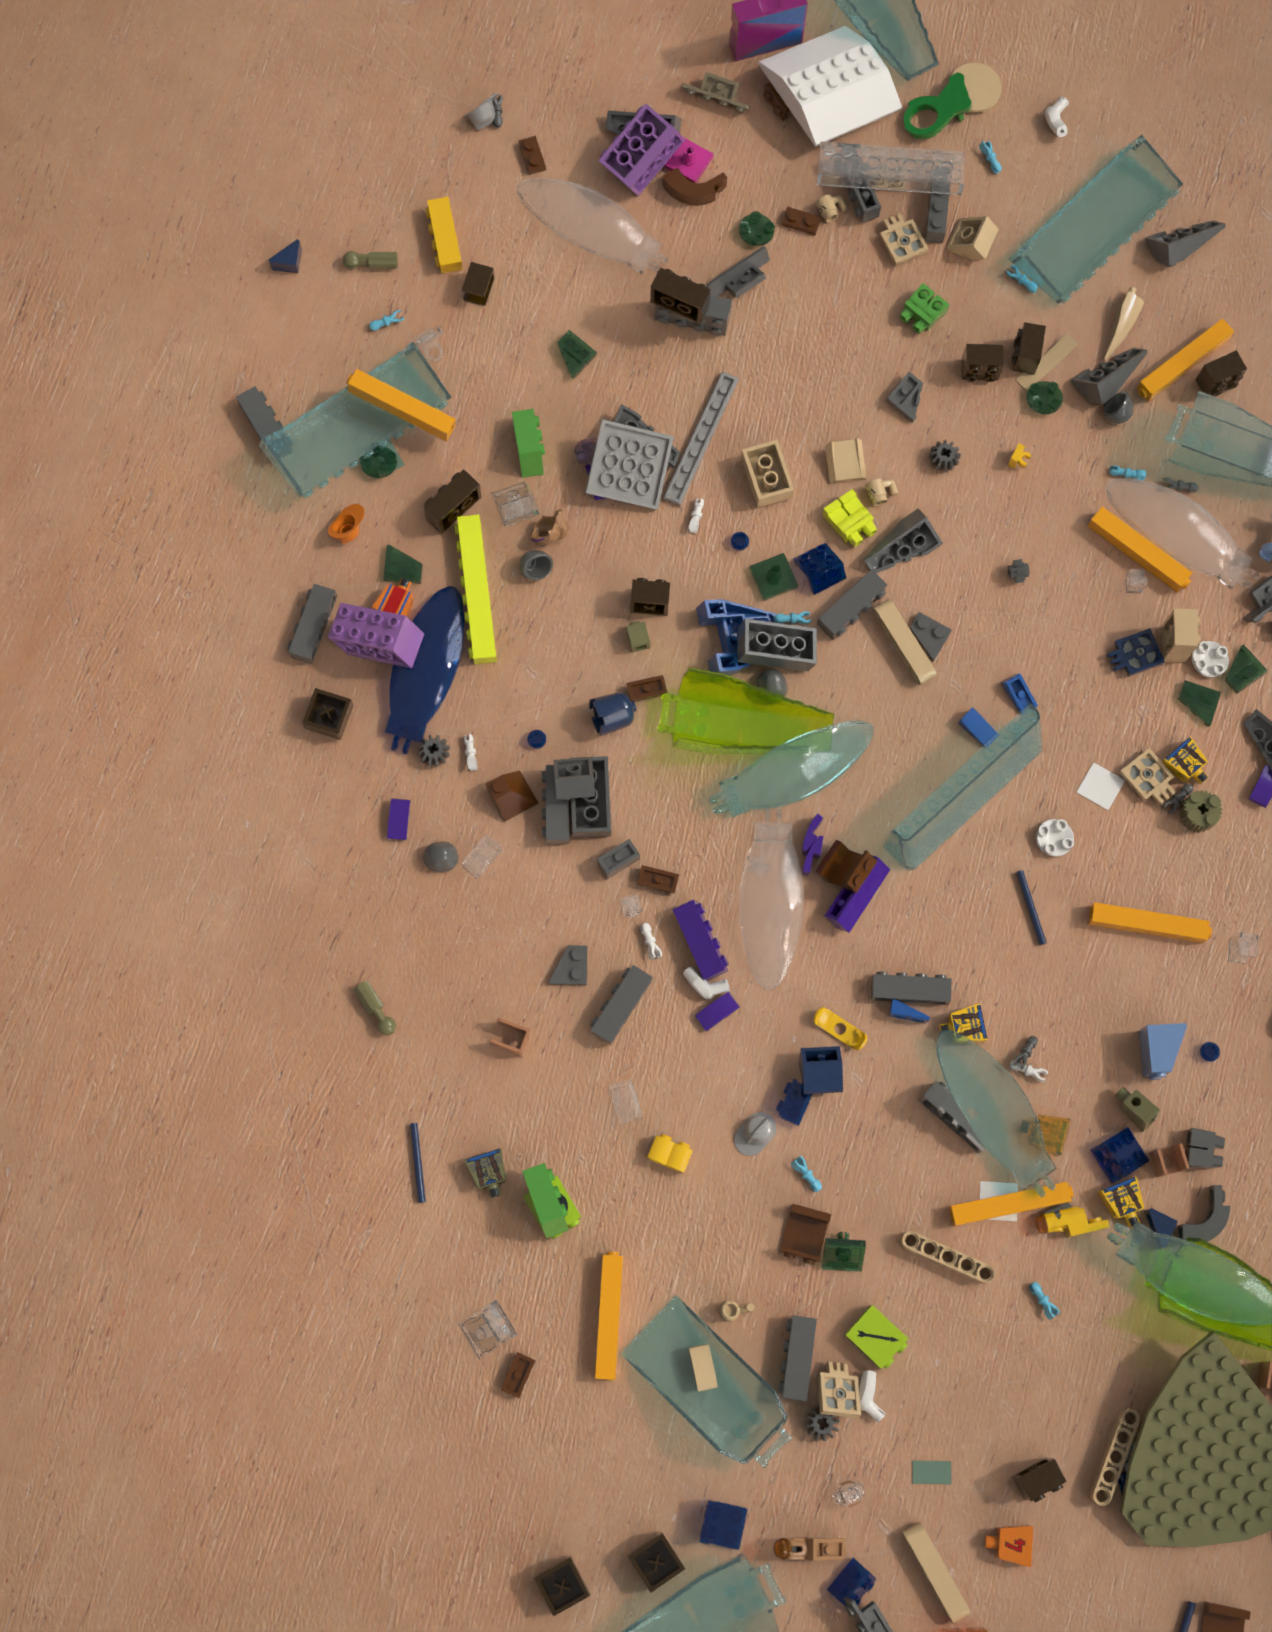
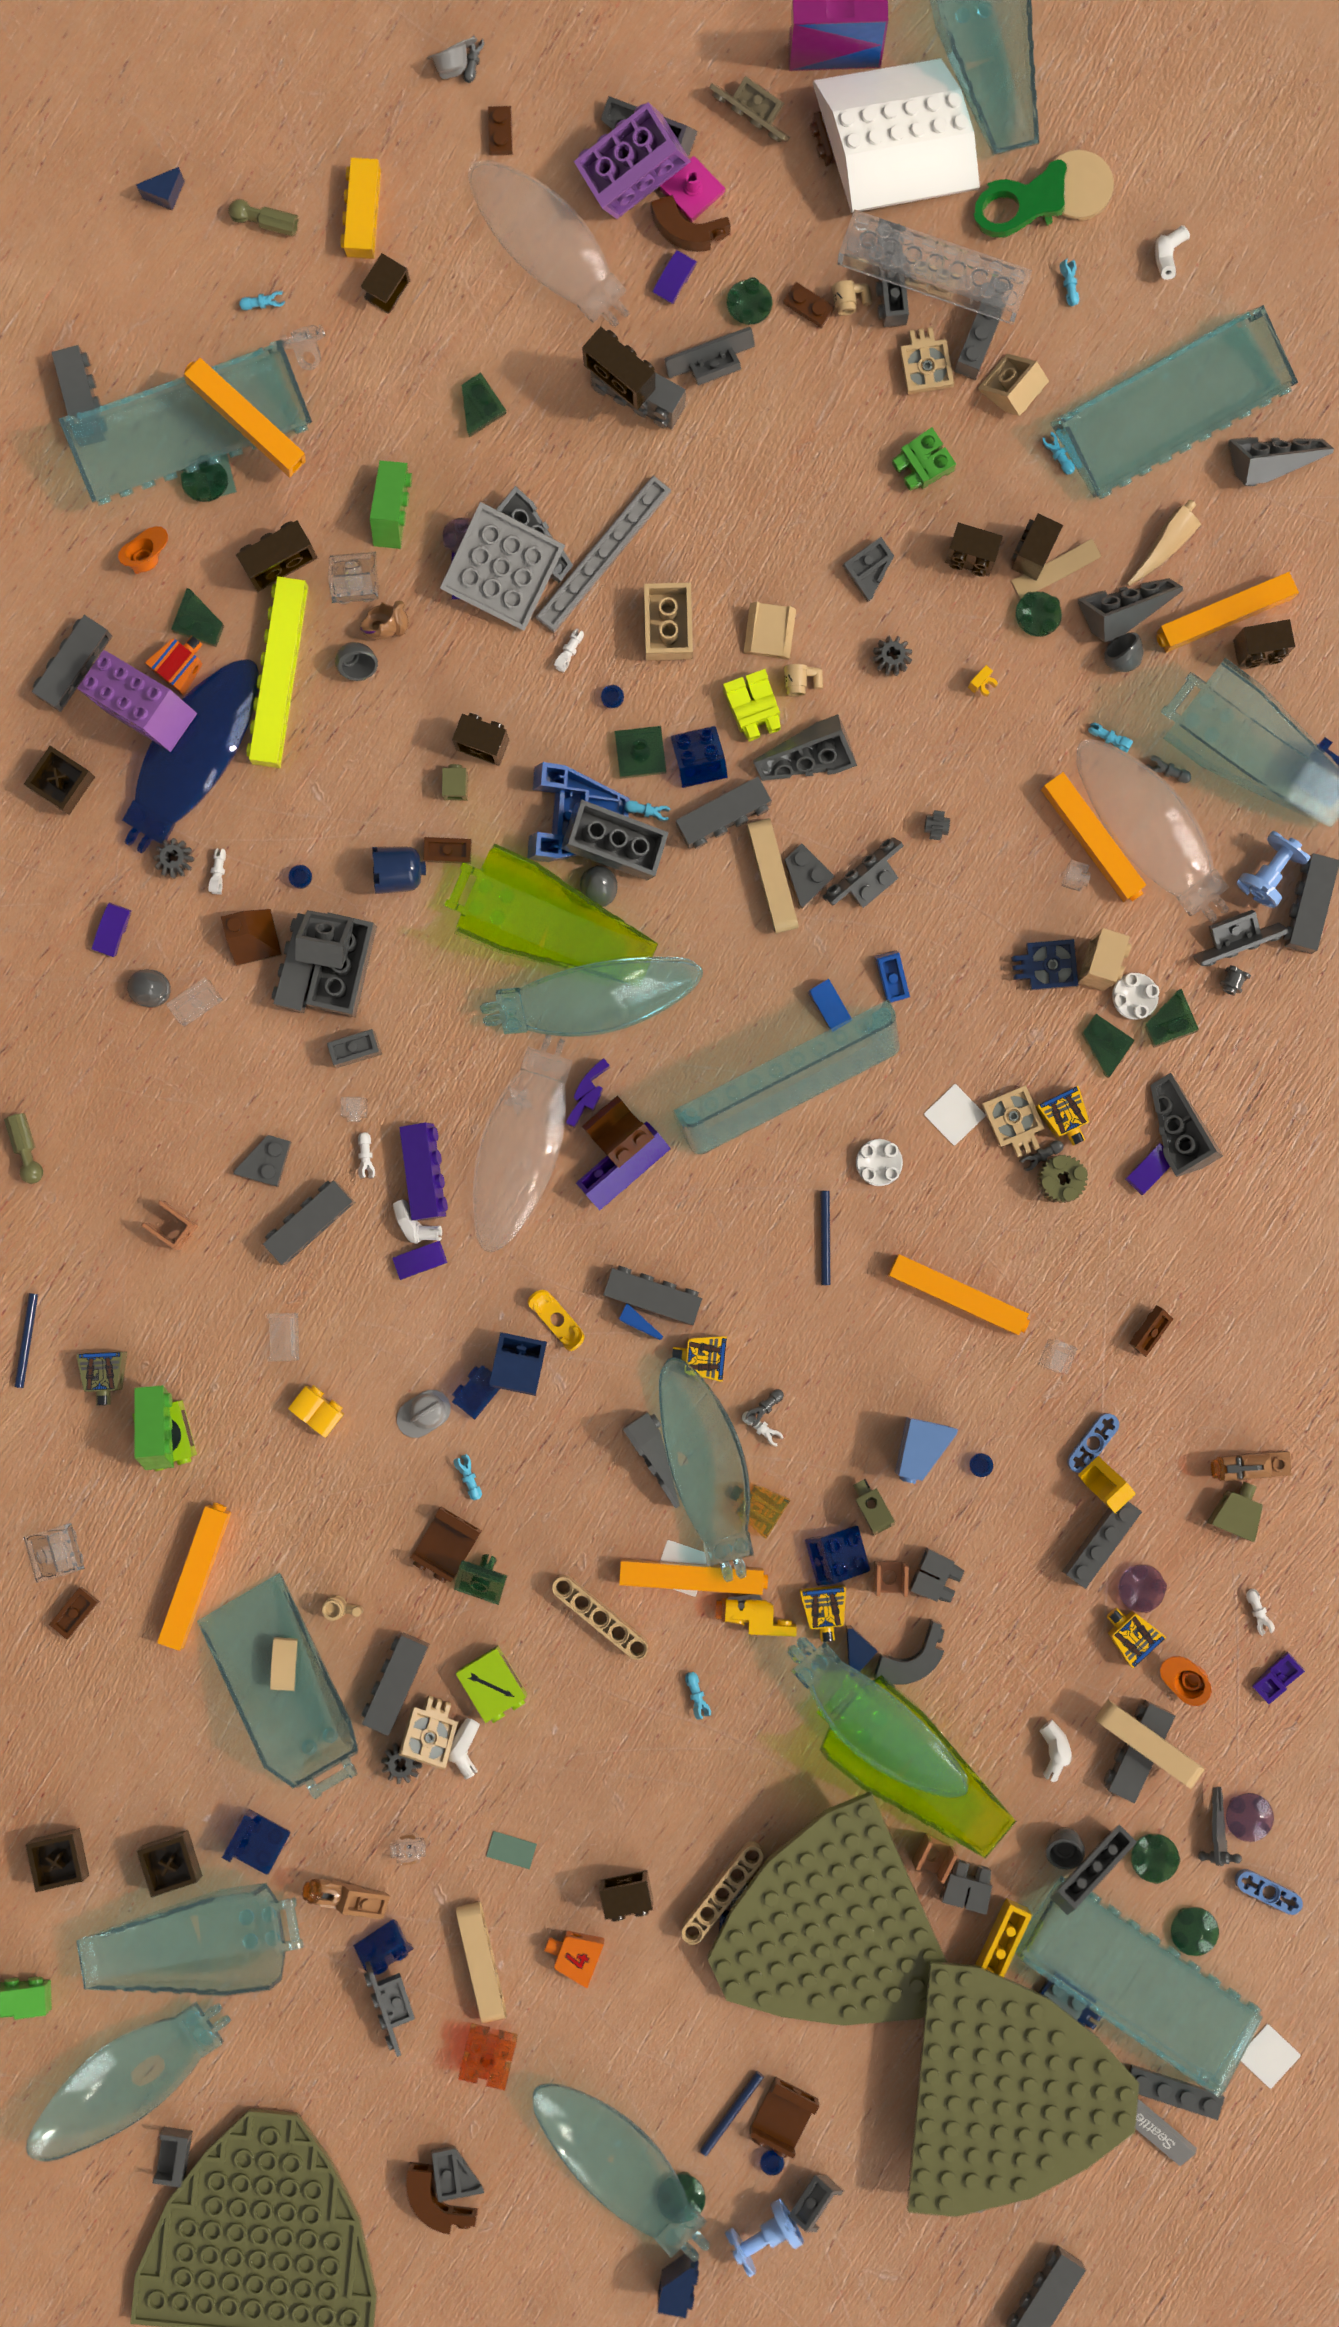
camera: 20 degrees right, 10 degrees up
reddish brown plate [637,865,679,894] -> none
none -> dark purple slope [652,250,697,304]
none -> dark grey bracket [823,837,904,908]

